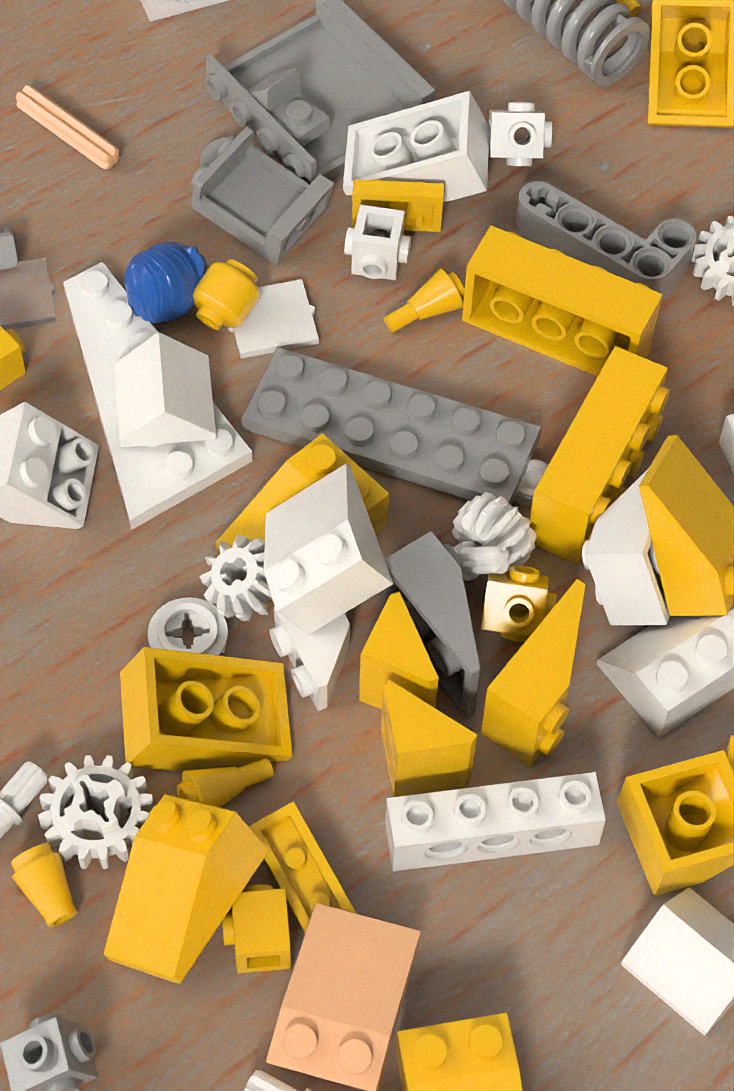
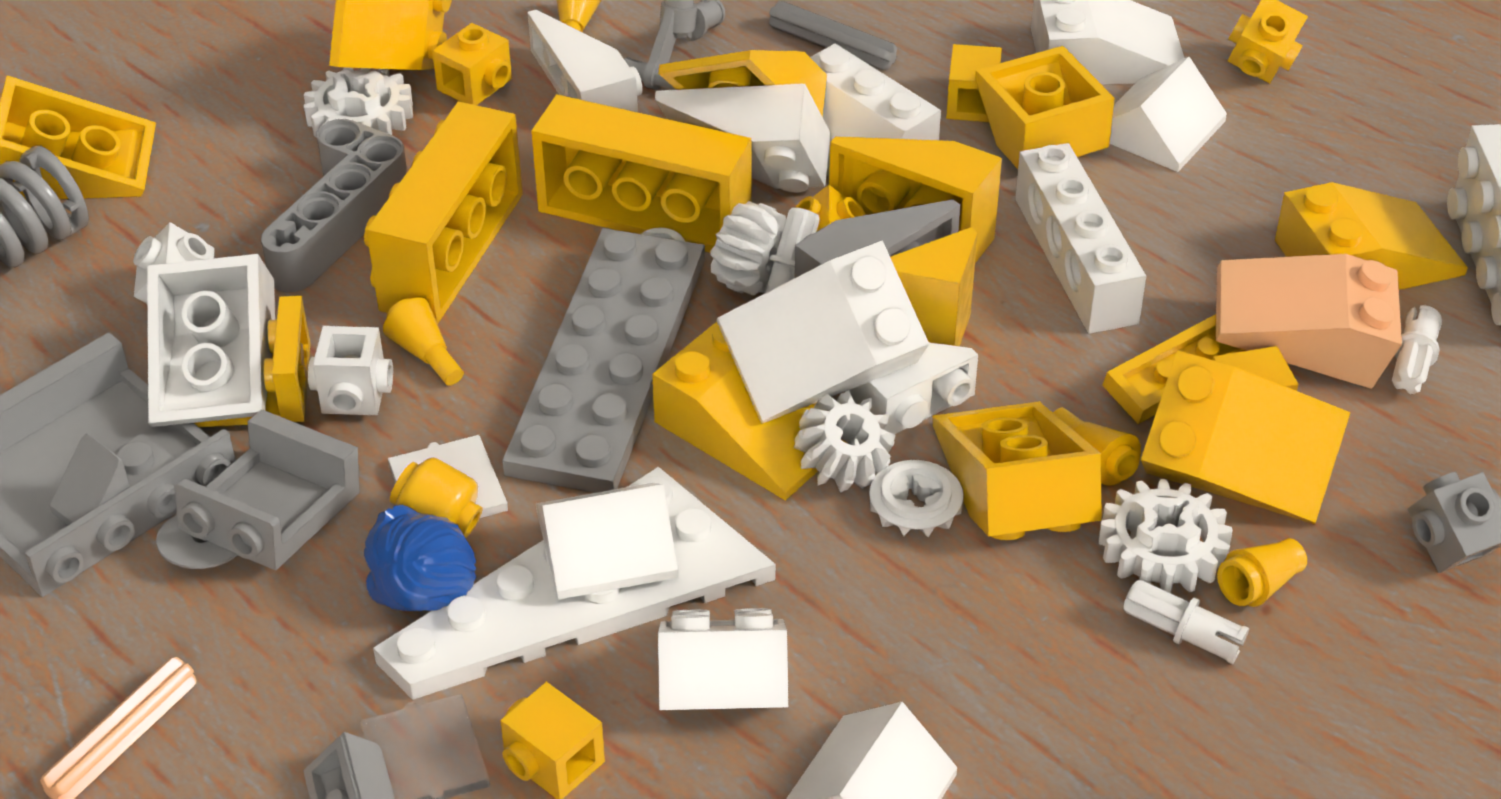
camera: 95 degrees left, 15 degrees down
yellow slope [381,680,477,797] -> none

